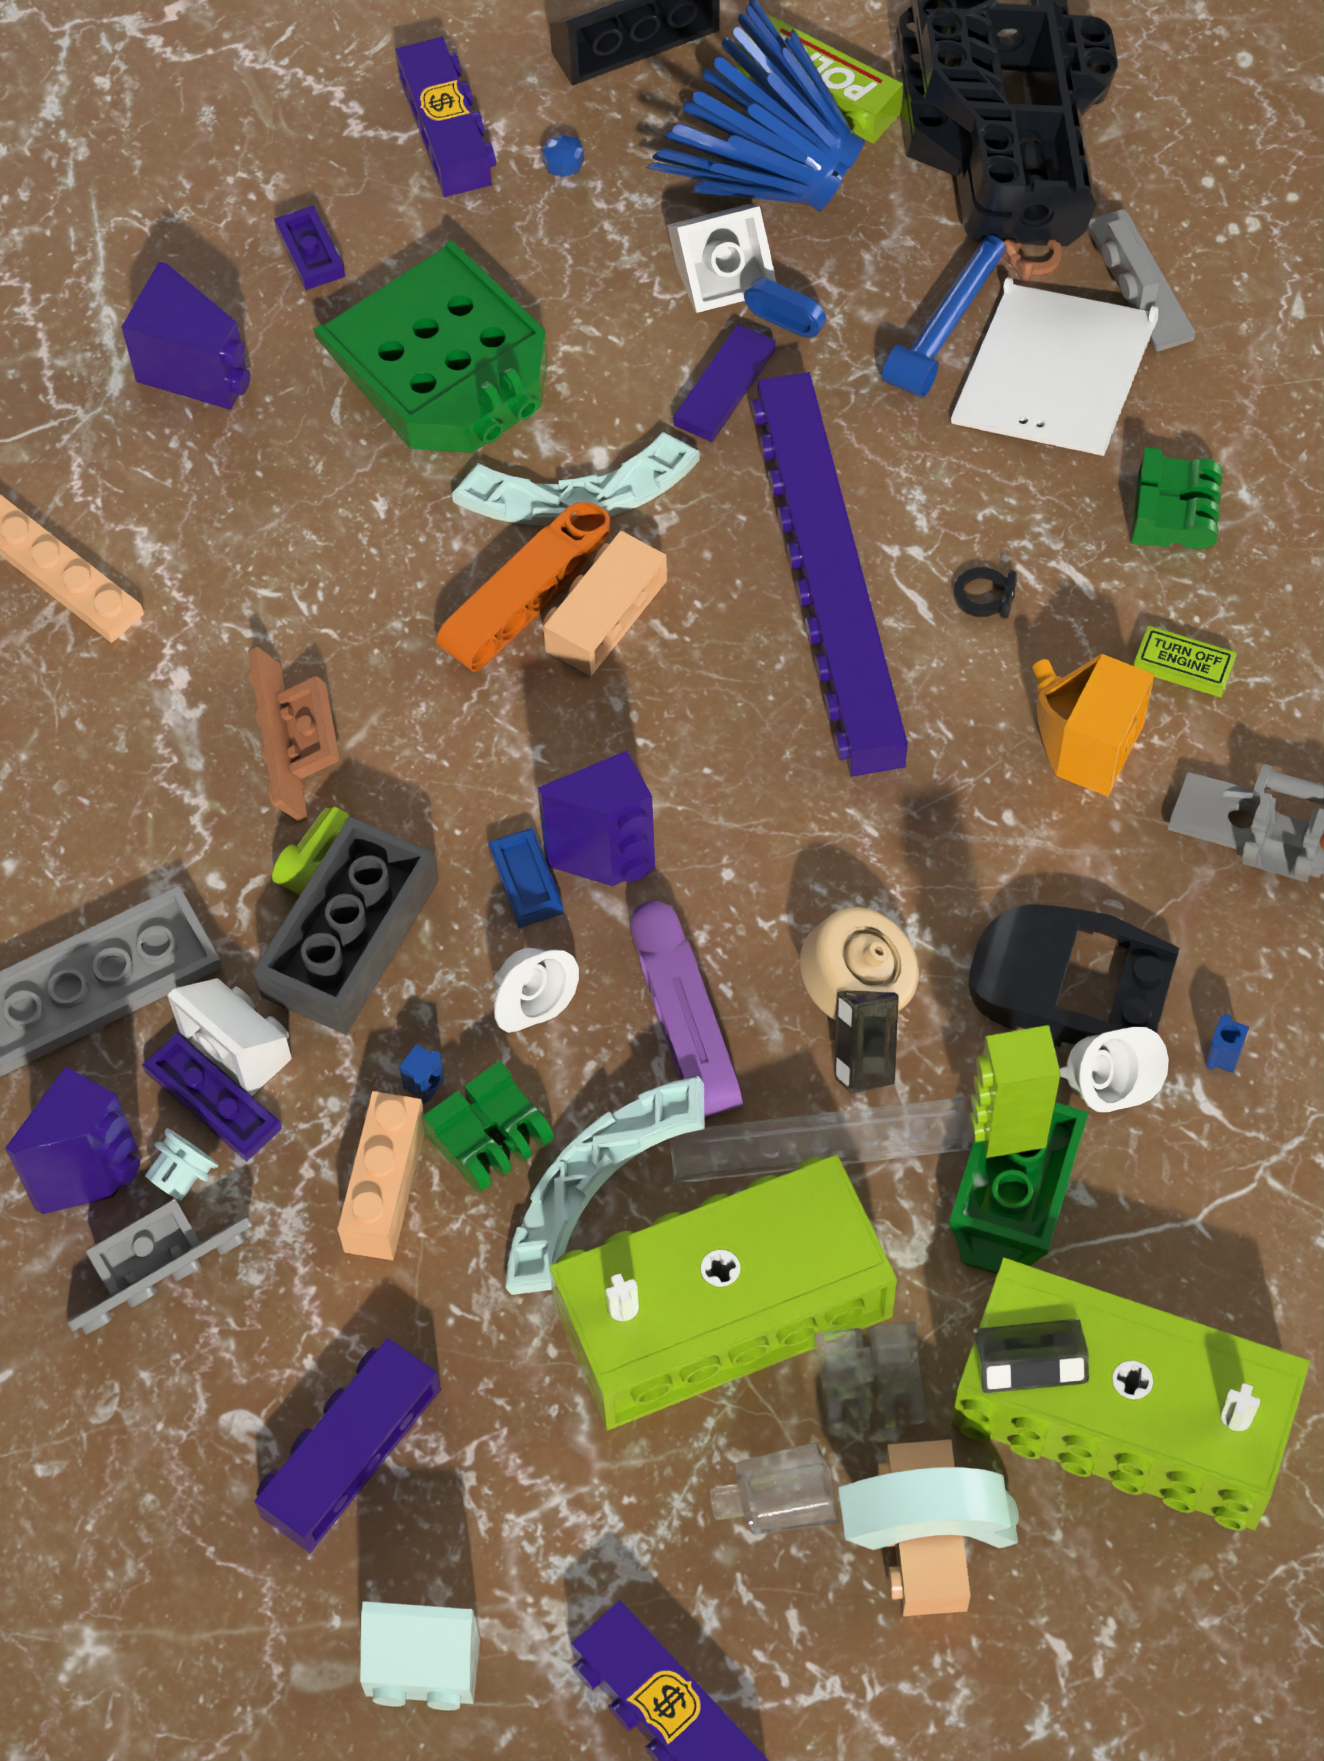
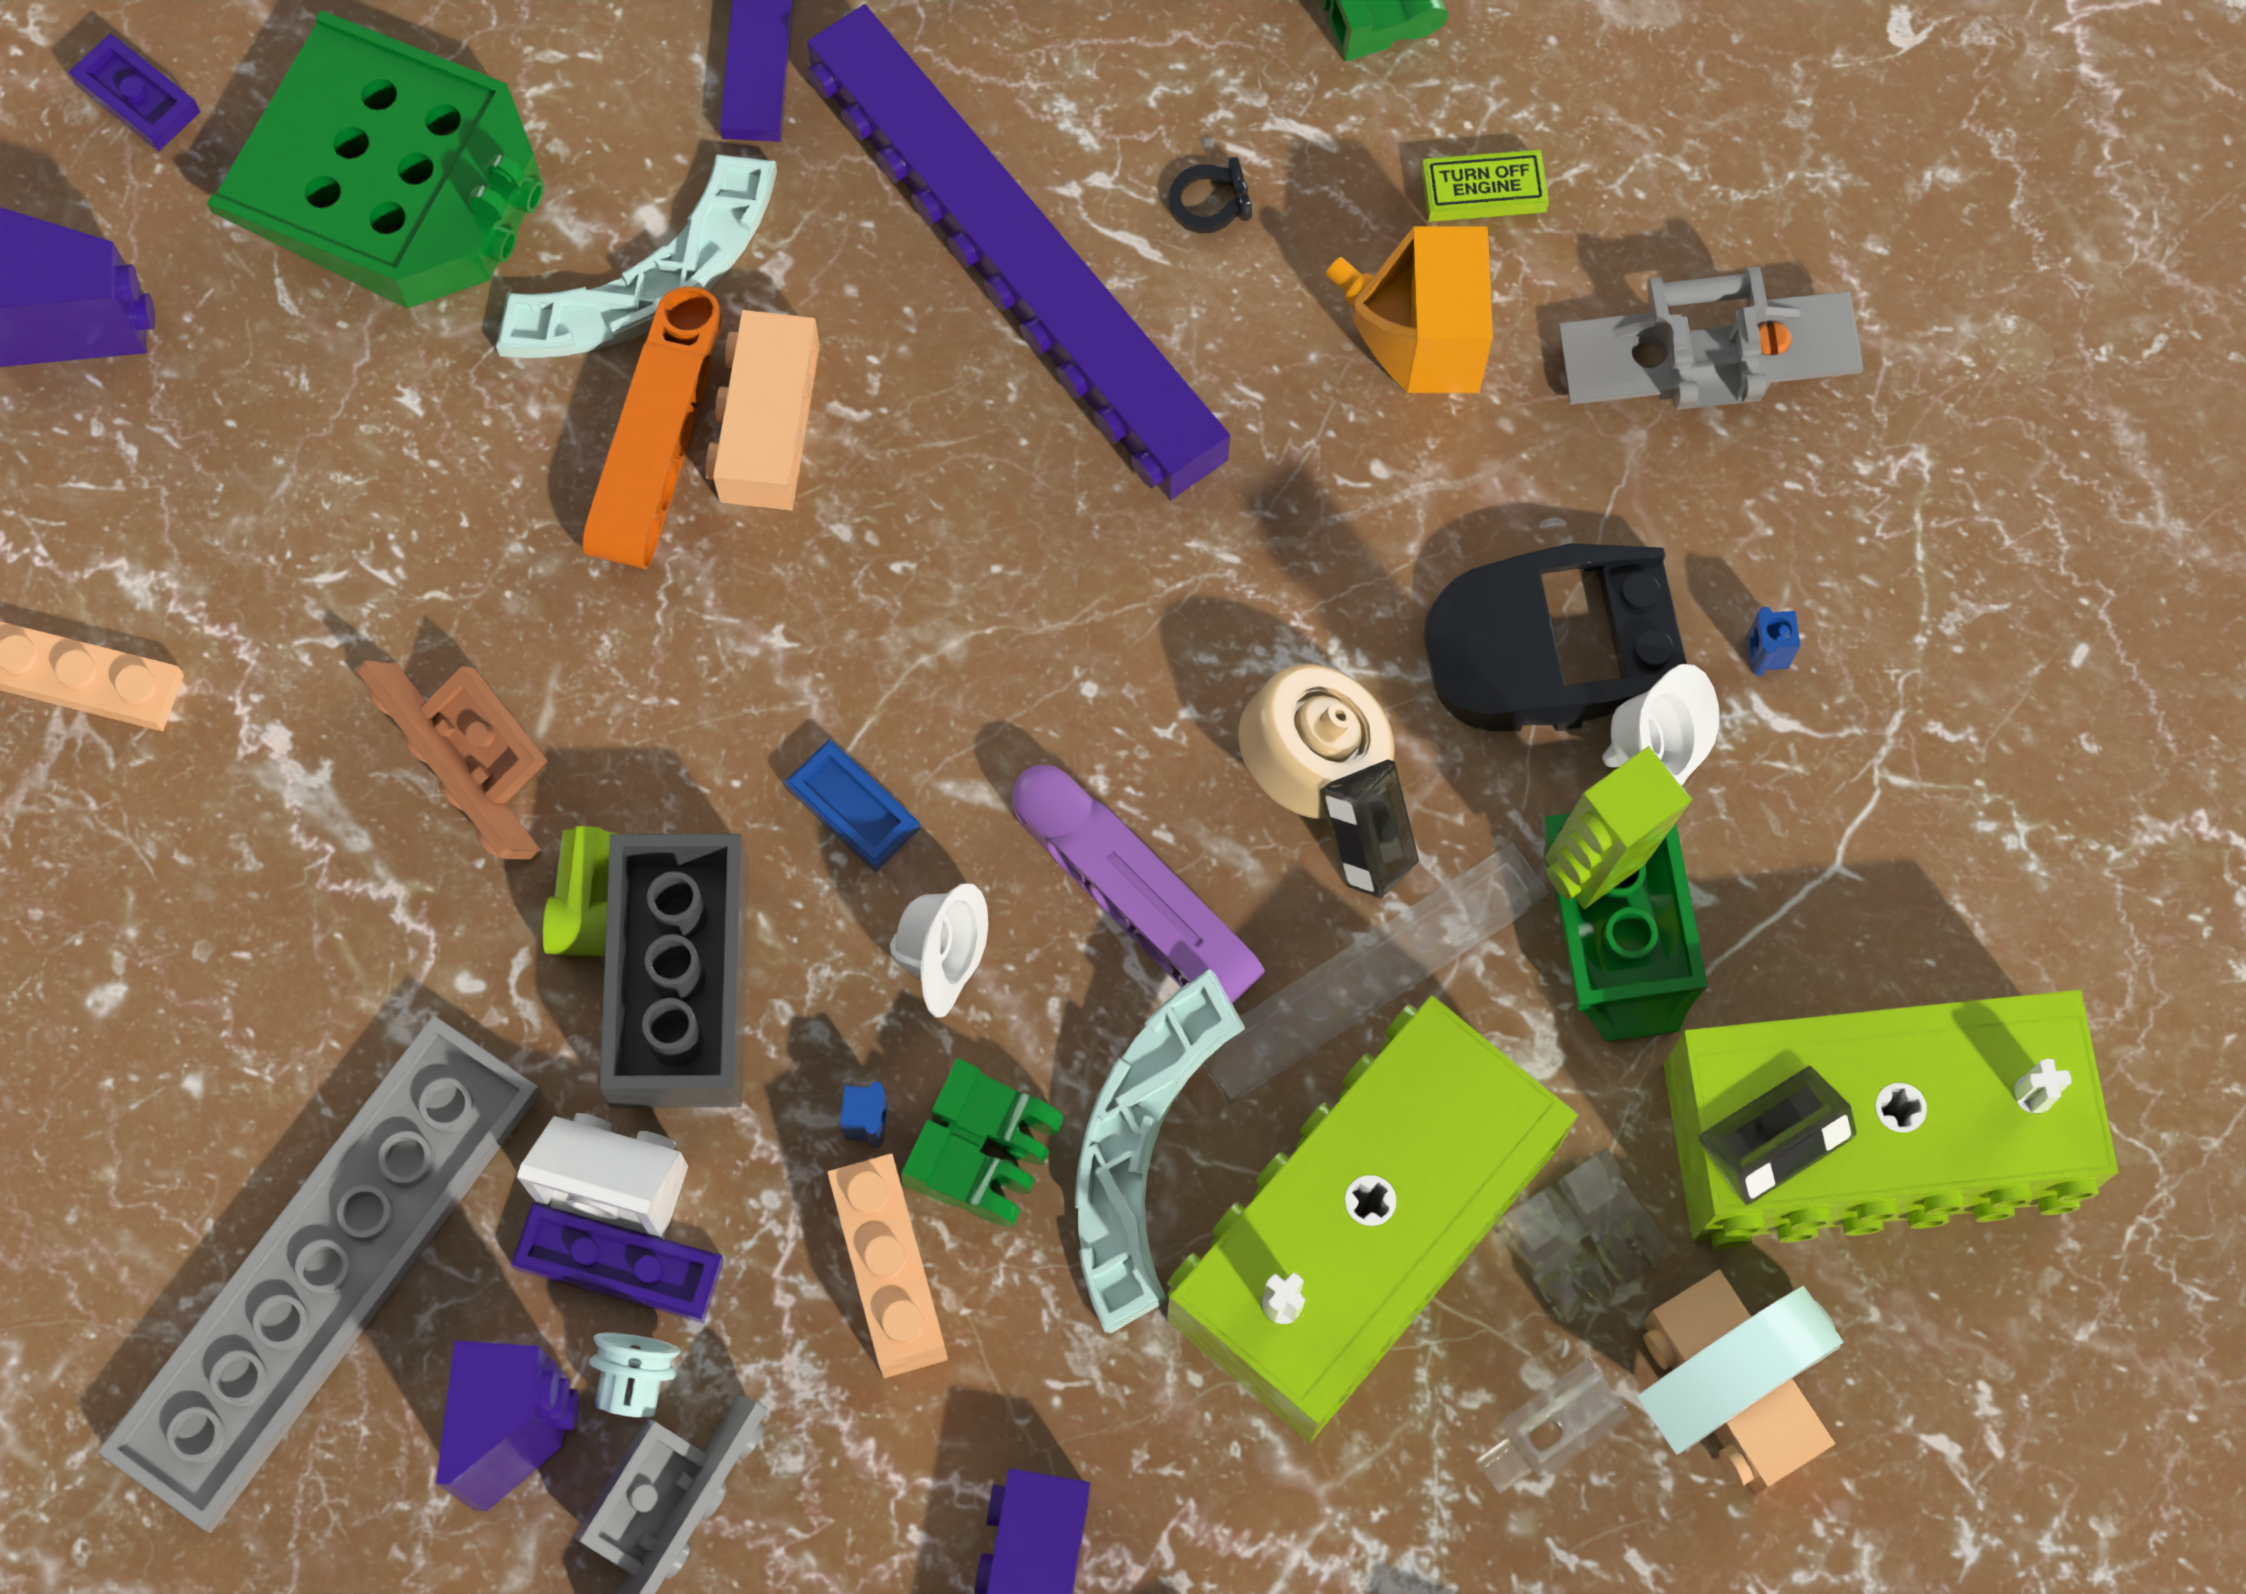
camera: 30 degrees left, 10 degrees up
dark purple slope [538,751,655,886] -> none

